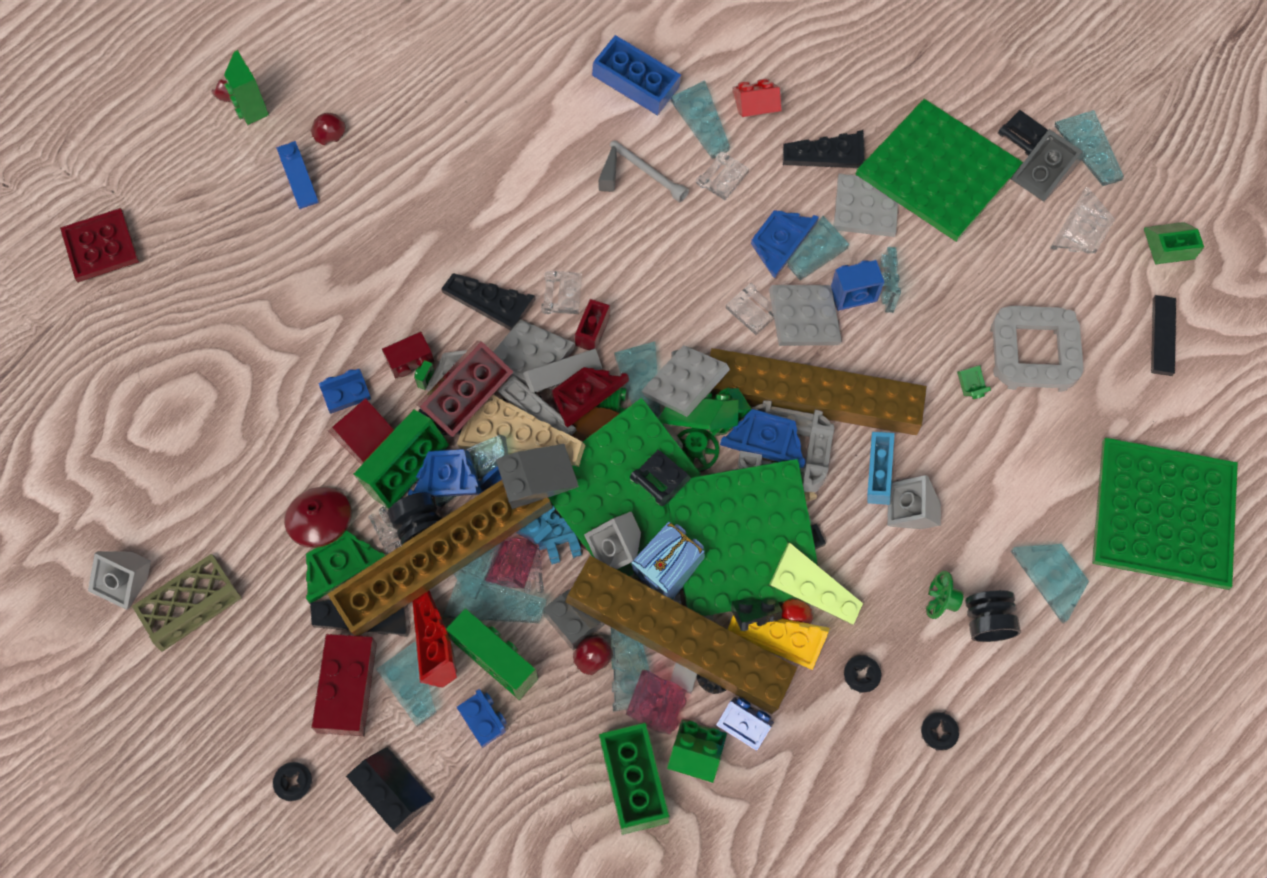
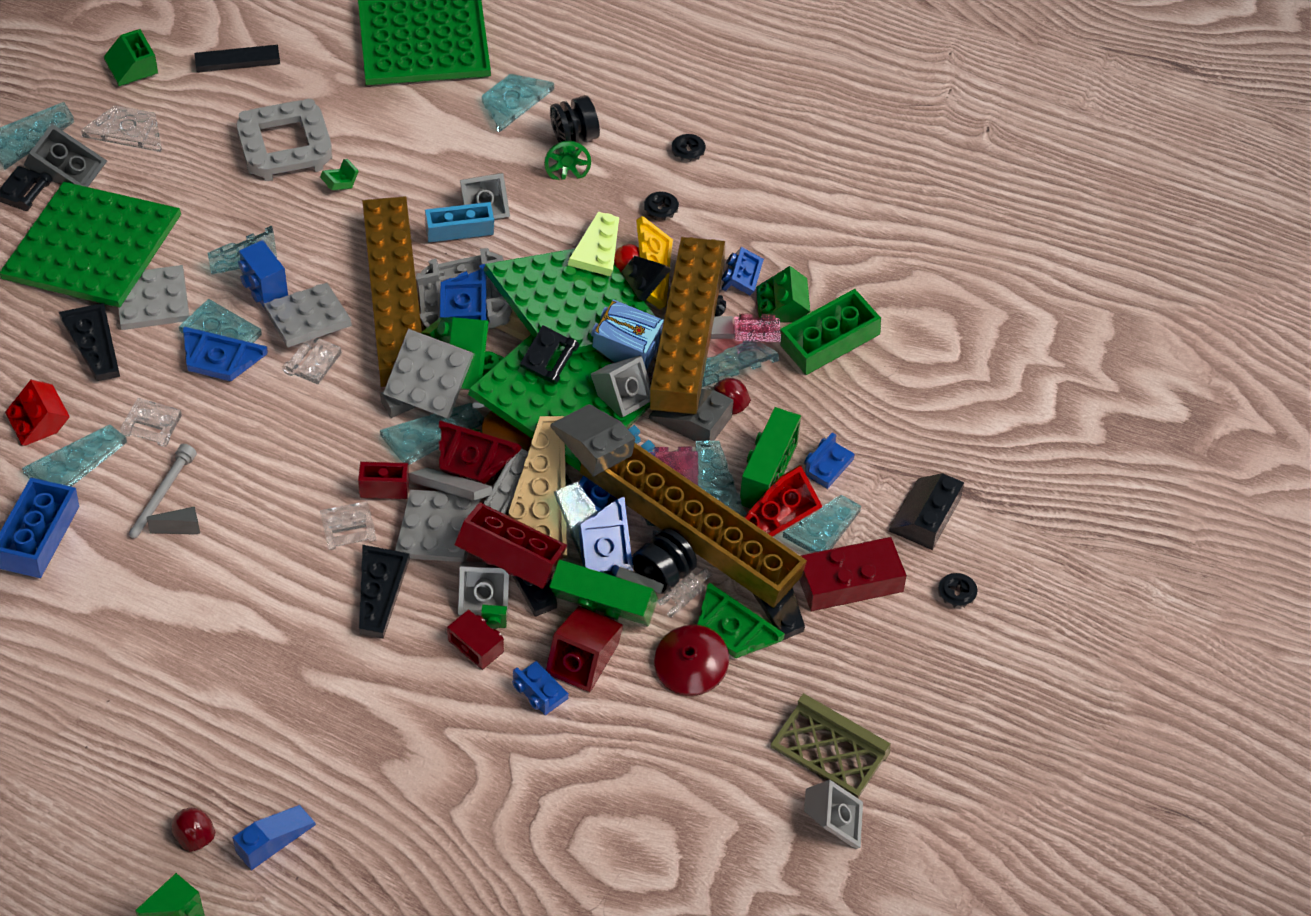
camera: 110 degrees left, 15 degrees down
none -> dark grey plate [611,564,664,594]

